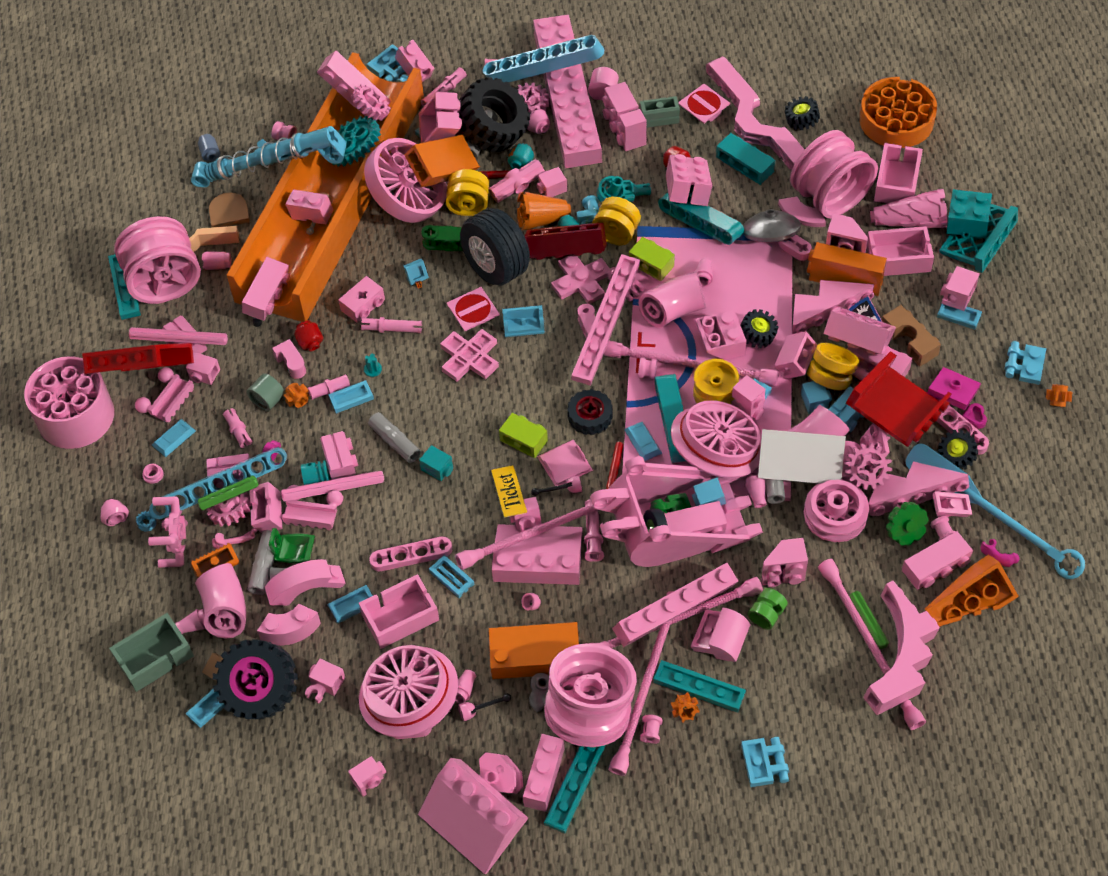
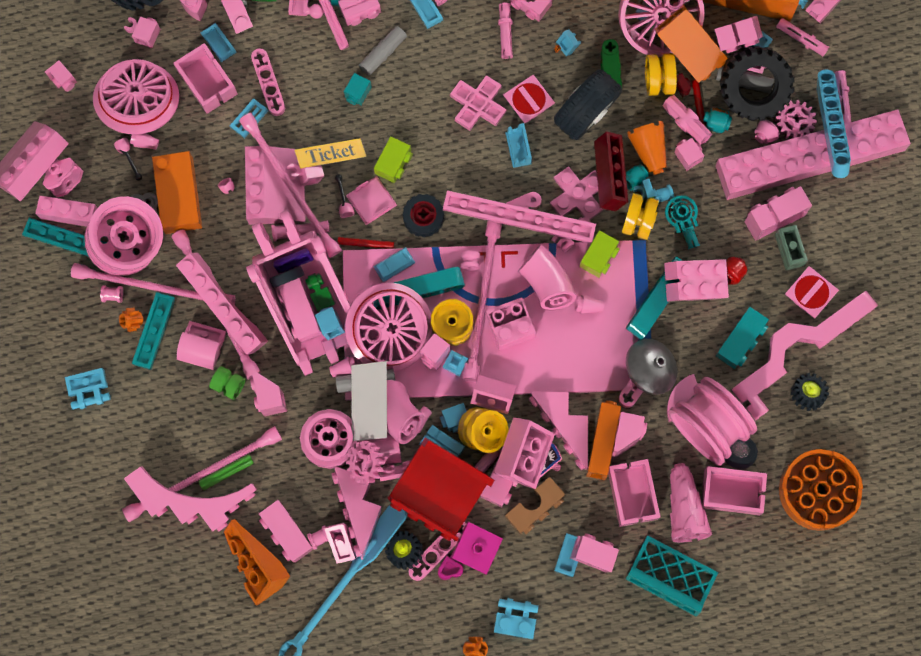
camera: 85 degrees right, 20 degrees up
teal piece [364,353,382,377] -> none
bright pink piece [588,67,619,100] -> none
black wheel [740,309,779,348] -> none
green plant [886,502,929,546] -> none
teal brick [946,189,992,239] -> none
dark pink piece [980,539,1020,568] -> none

